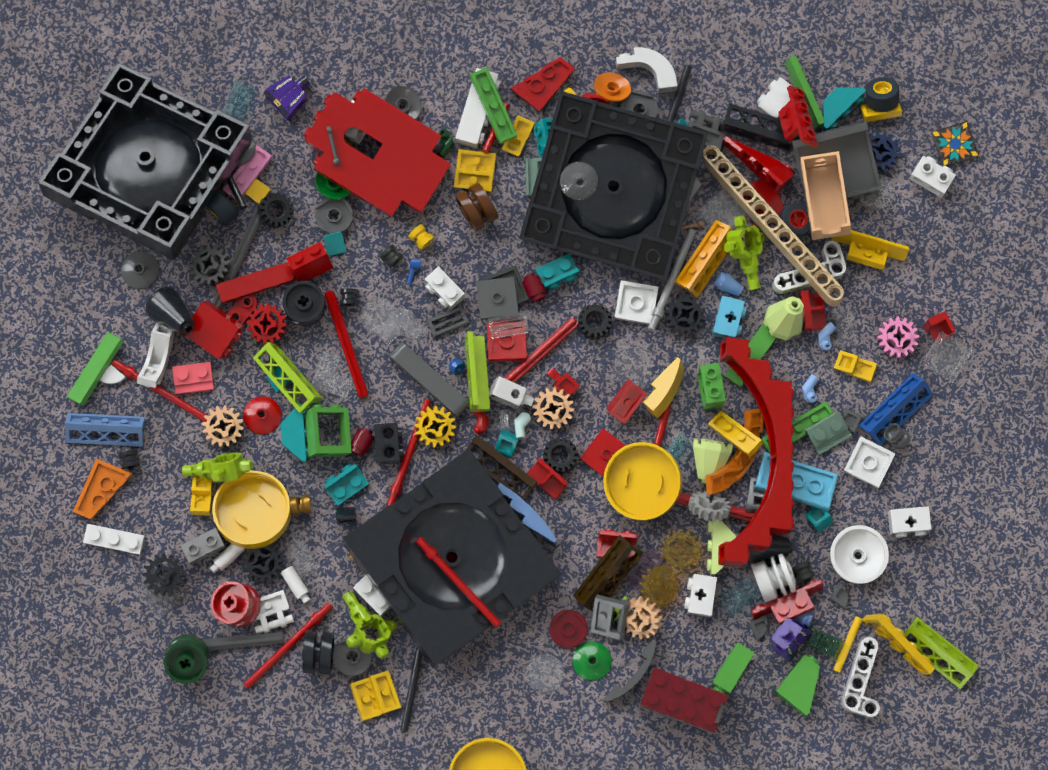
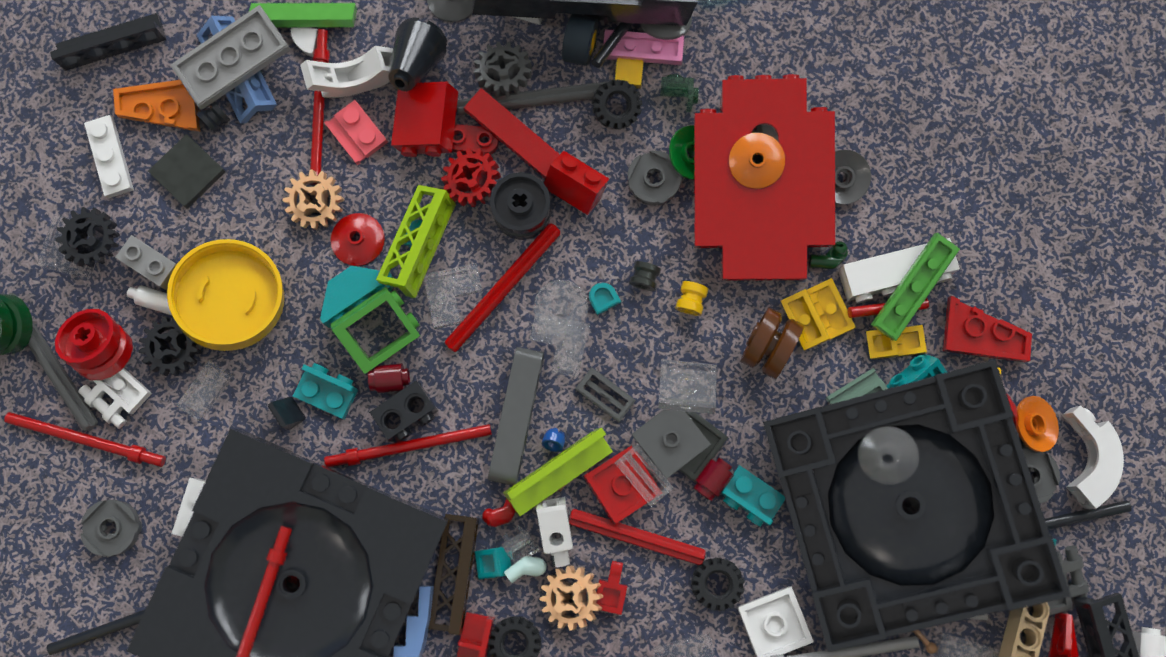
camera: 65 degrees right, 0 degrees up
lime piece [182,453,254,482] -> none
yellow slope [190,476,213,516] -> none
dark purple torso [263,76,311,122] -> none
white cylinder [281,566,310,604] -> none
pearl gold wheel [290,494,312,516] -> none
black wheel [302,630,334,675] -> none
teal slope [323,231,346,257] -> none
dark grey hinge [327,126,340,165] -> none
black wheel [339,288,359,307] -> none
lime piece [342,591,397,659] -> none
yellow slope [349,670,401,721] -> none
blue hand [406,259,421,285] -> none
yellow gear [414,406,456,448] -> none
white brick [425,266,465,310] -> none
none -> black fence [50,13,167,71]
none -> pearl dark grey tile [148,134,226,209]
none -> light grey tile [170,5,291,110]
none -> teal tile [589,283,621,316]
none -> clear tile [658,359,717,414]
none -> clear green bracket [660,74,699,112]
none -> orange dish [729,133,785,189]

